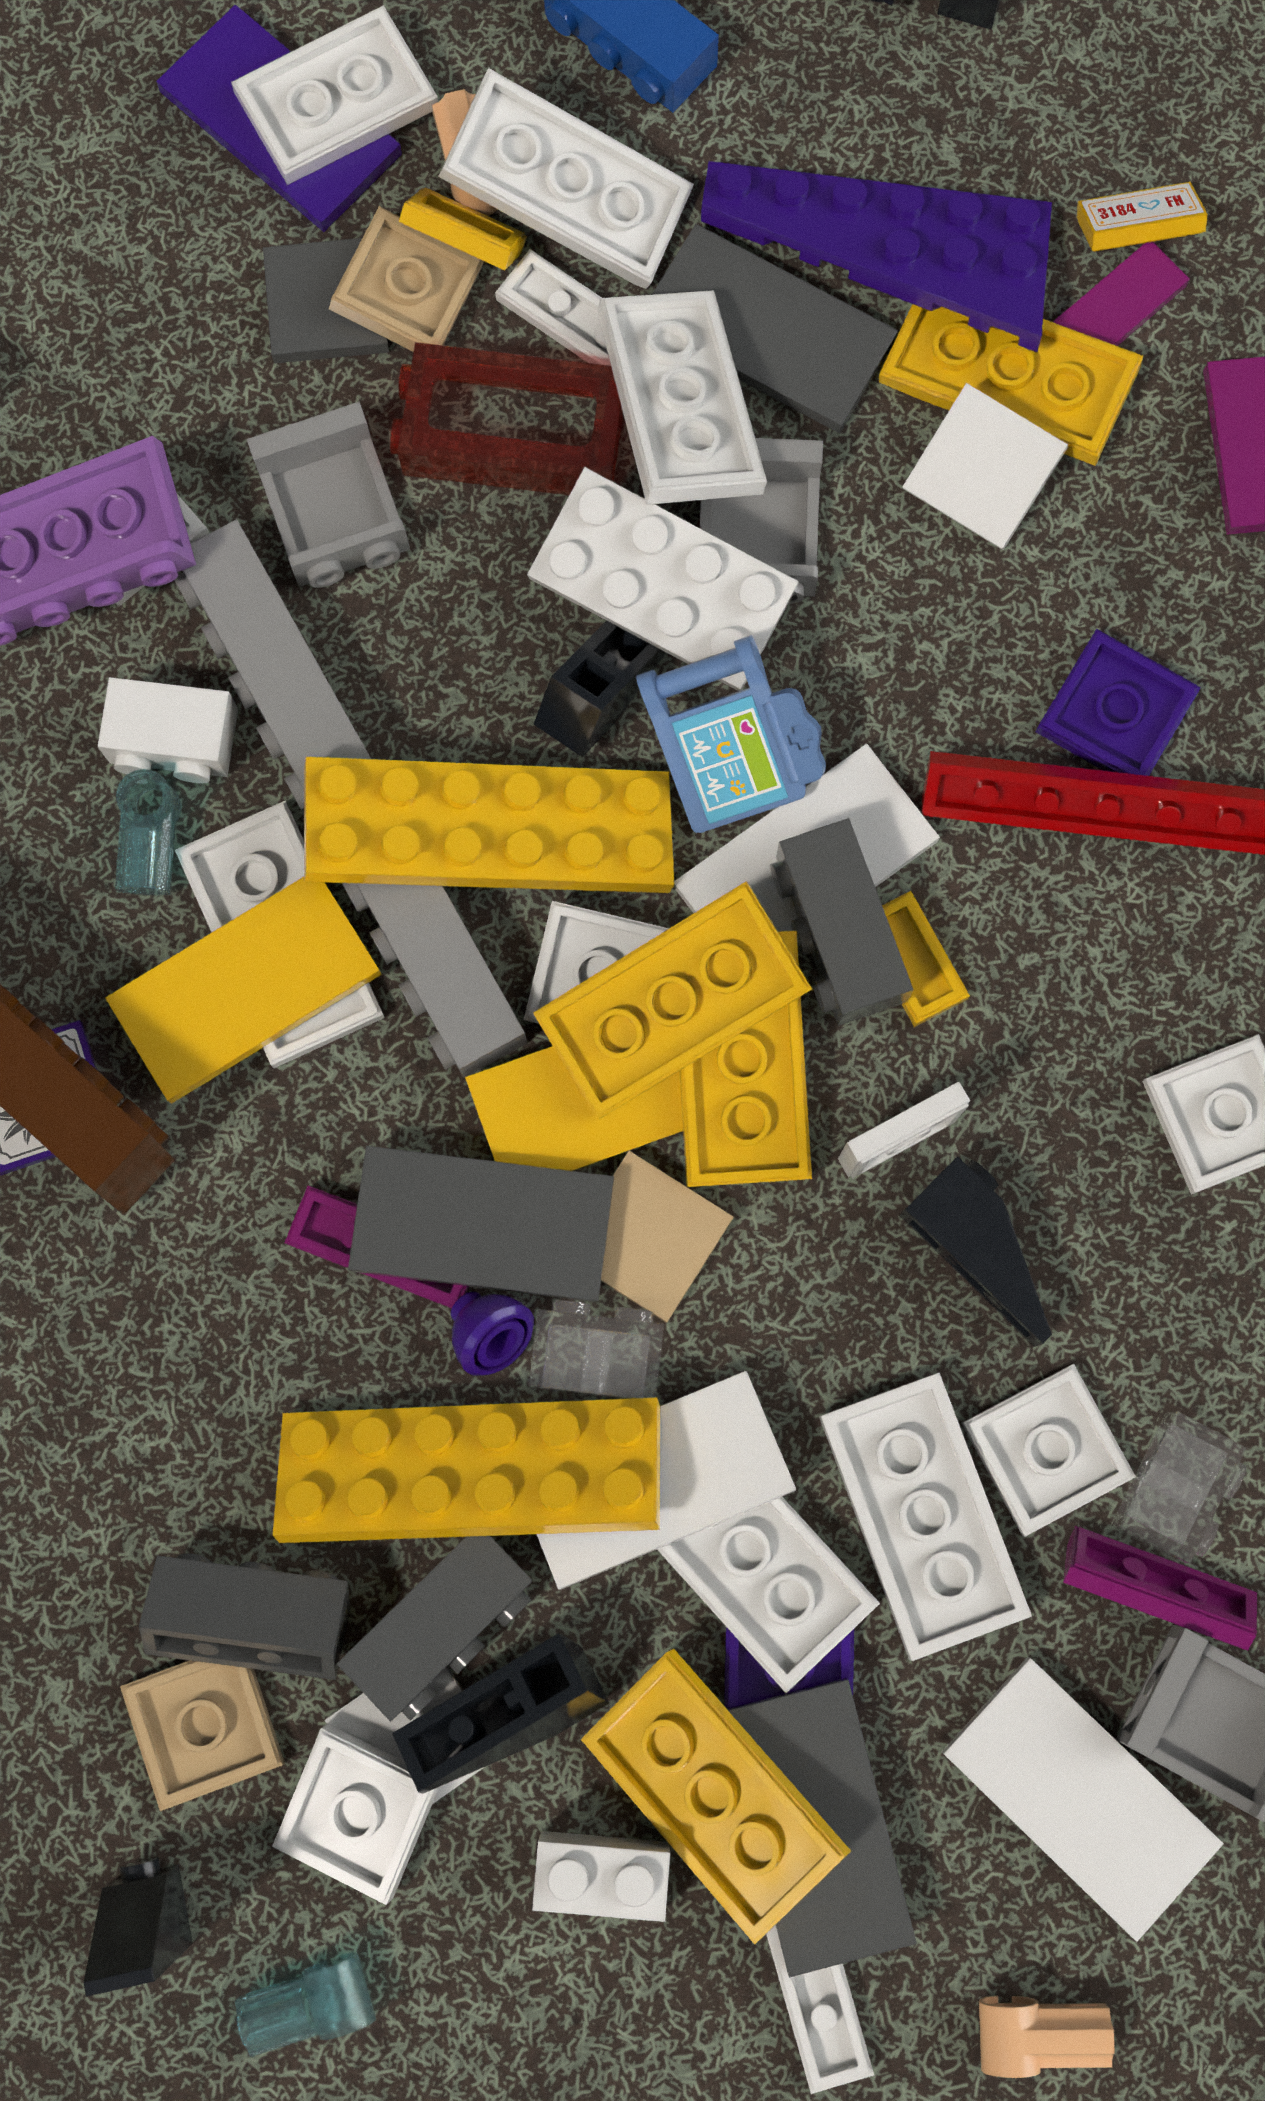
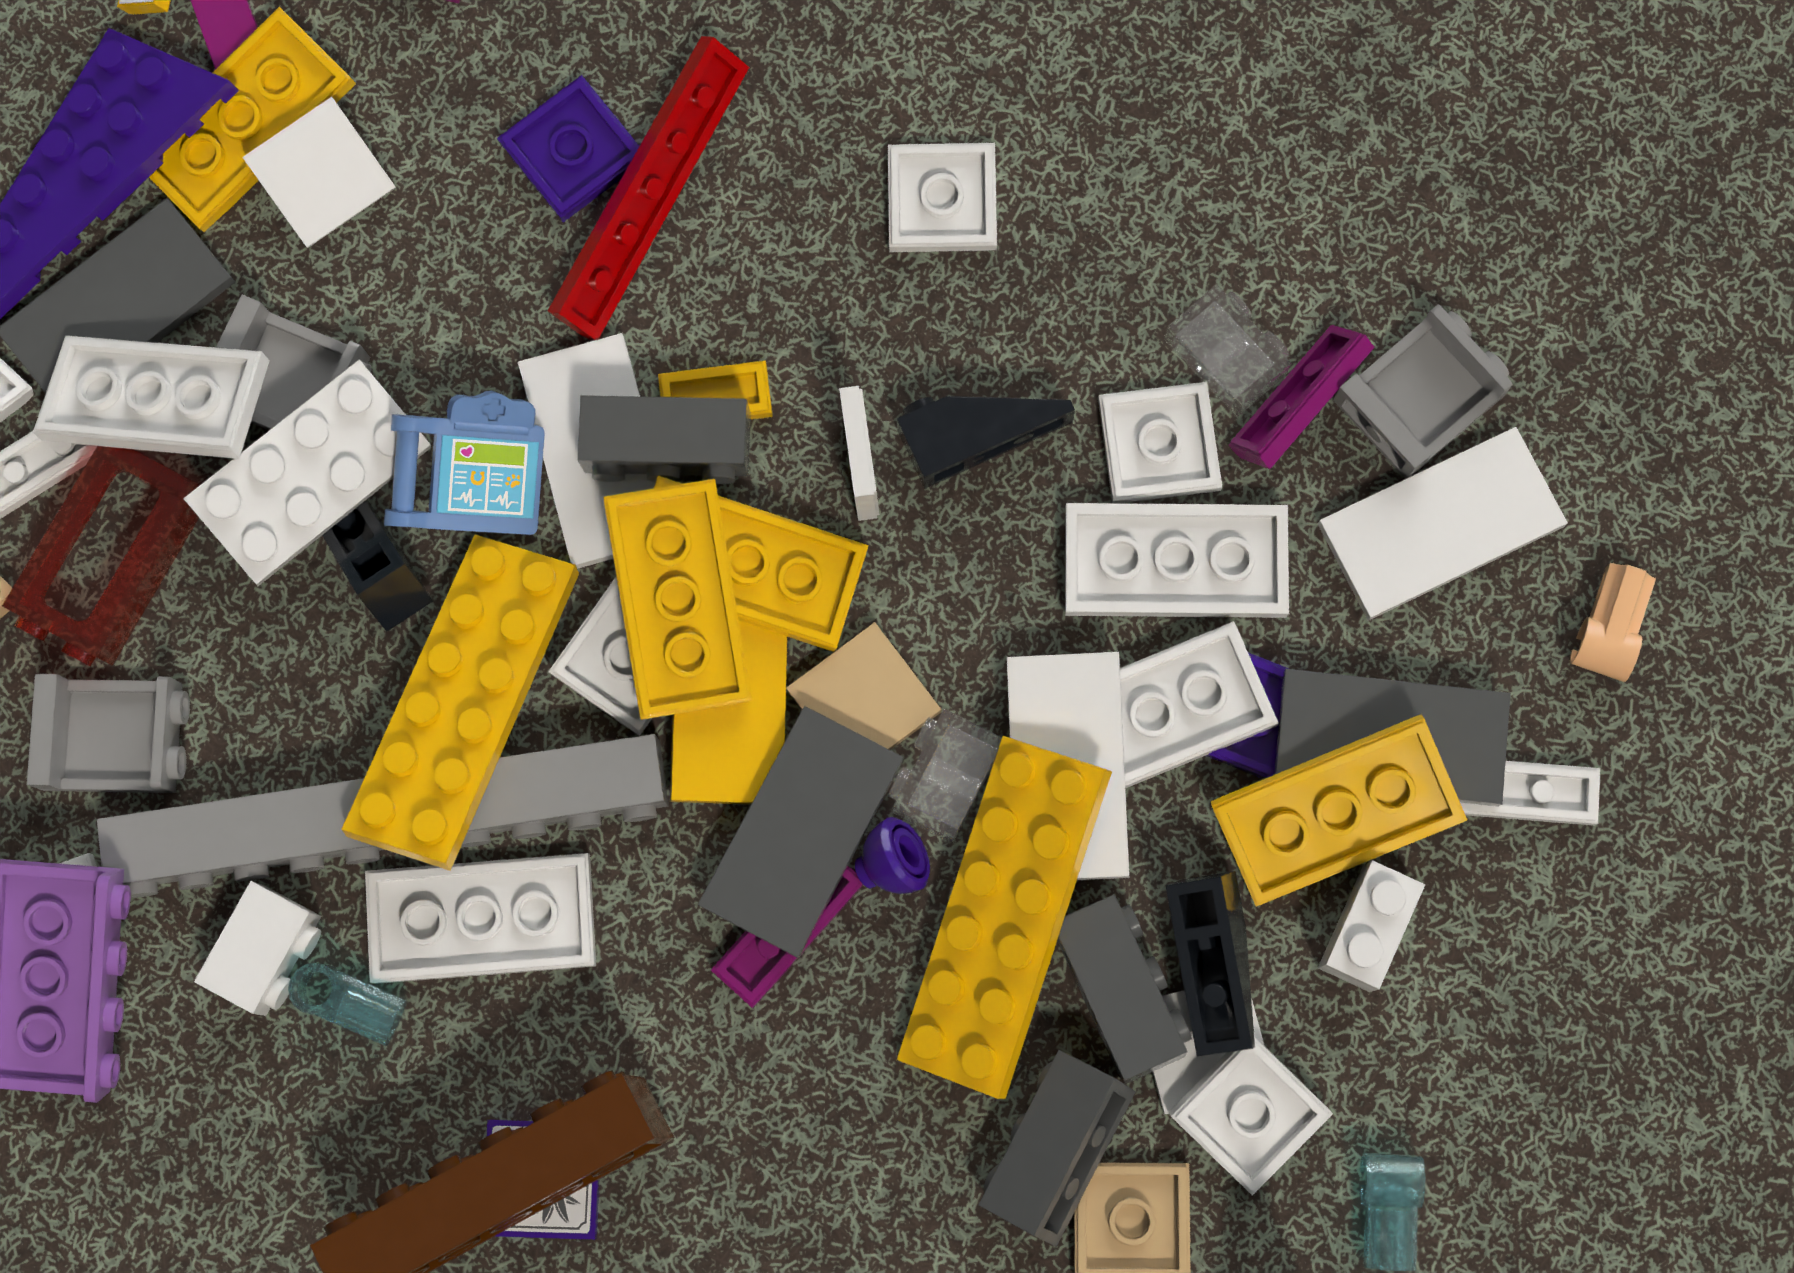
camera: 65 degrees left, 0 degrees up
yellow tile [105,877,382,1104] -> none

